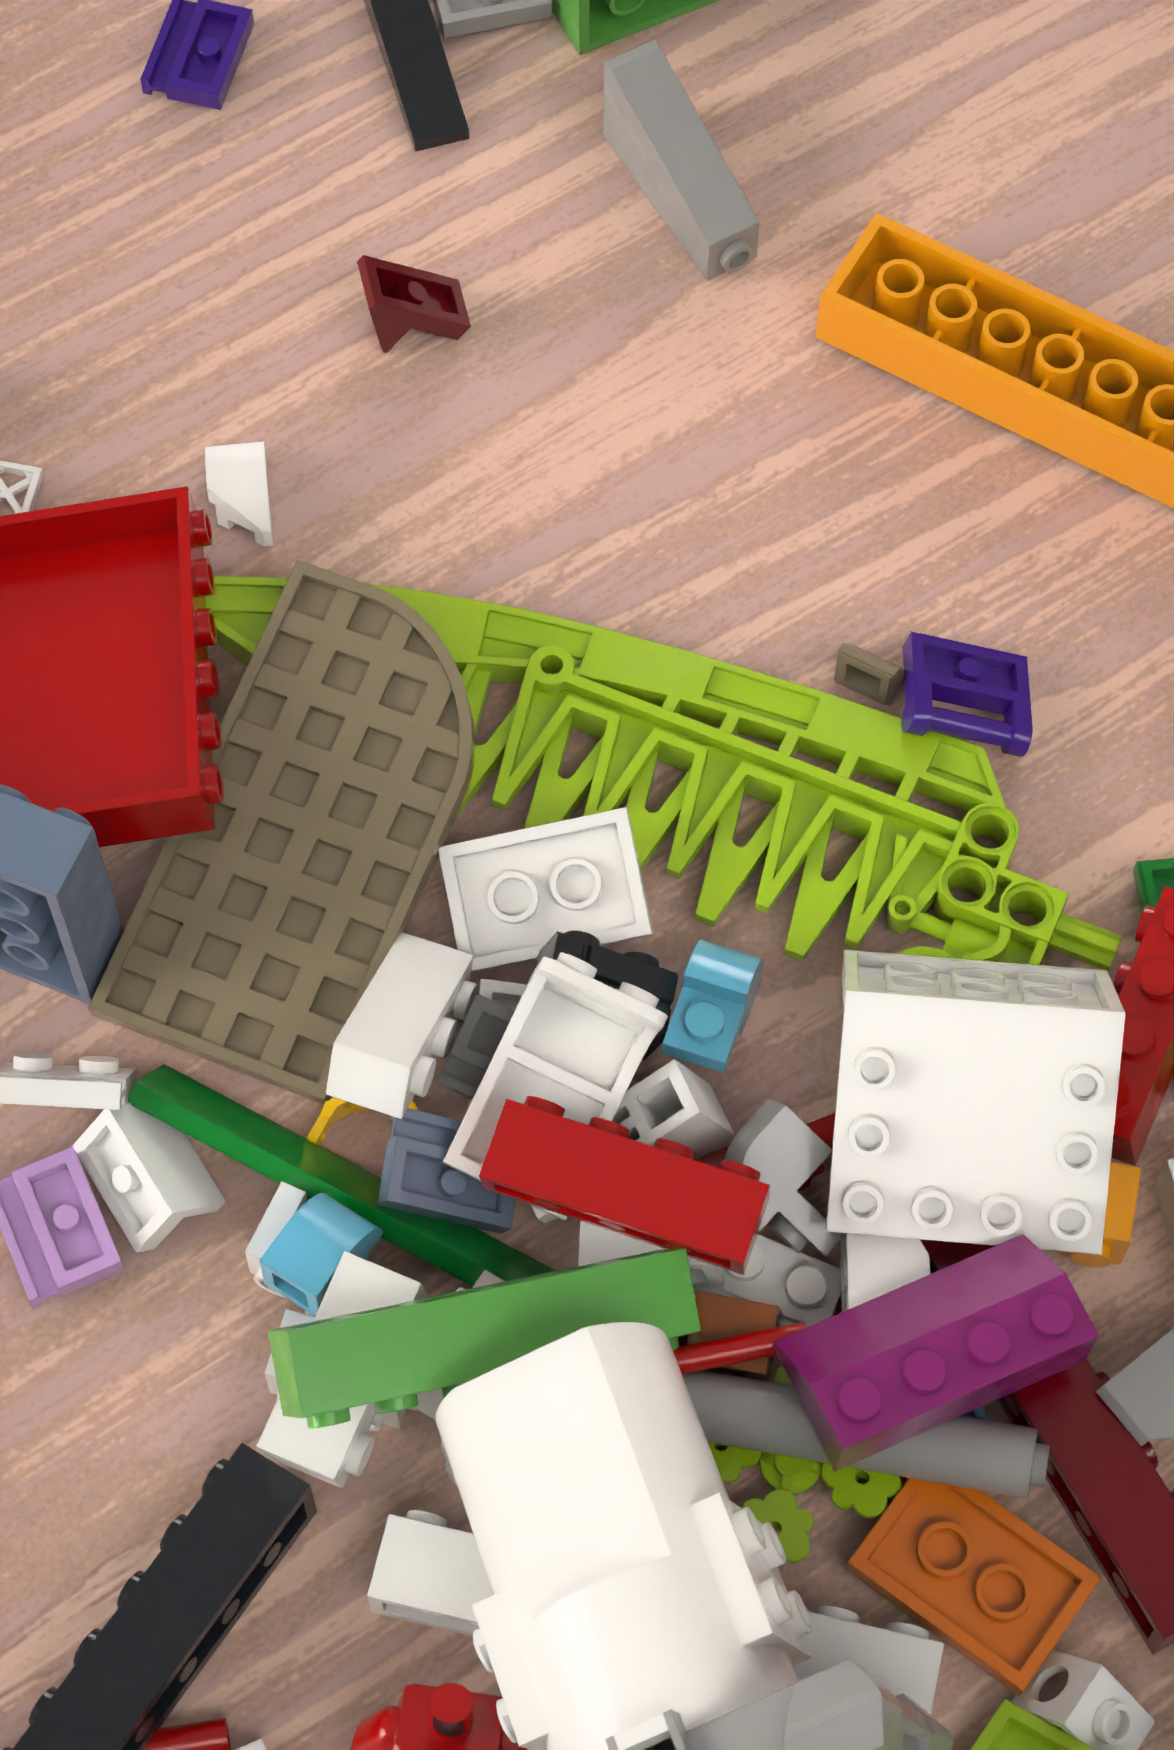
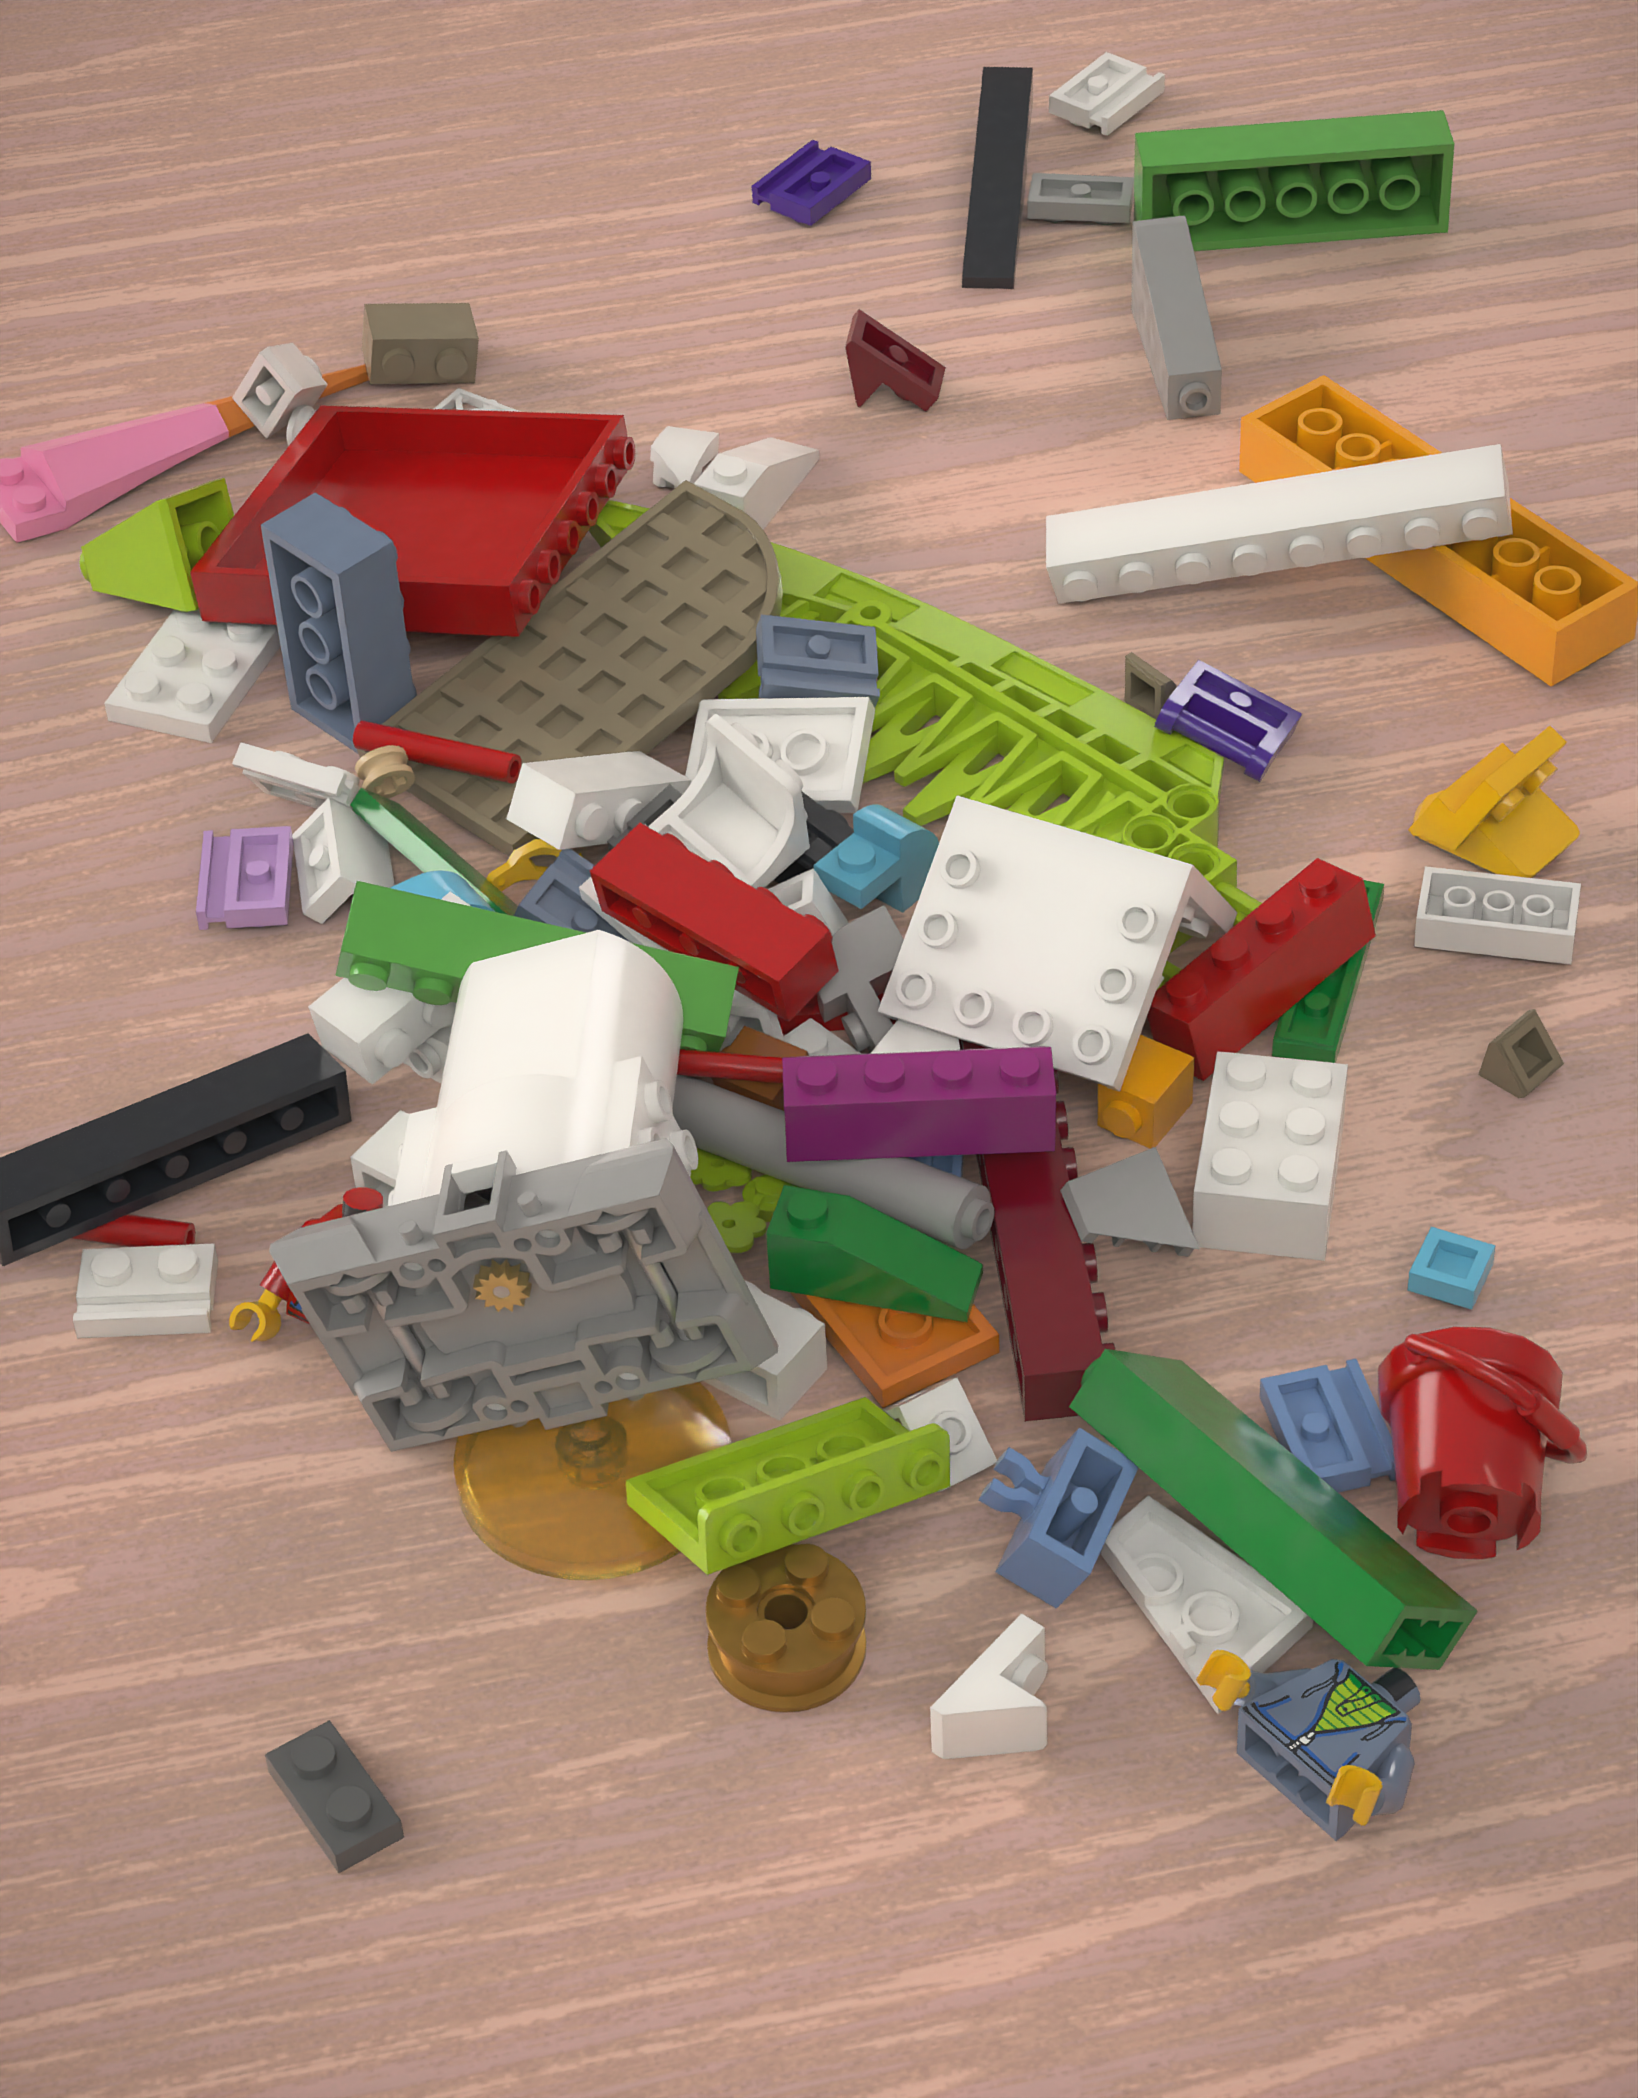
camera: 25 degrees right, 20 degrees down
none -> red piece [353,720,522,784]
none -> tan bush [355,745,415,798]
none -> white slope [694,437,820,530]
none -> sand blue plate [756,615,880,708]
none -> green slope [766,1185,983,1322]
none -> white brick [1046,444,1513,604]

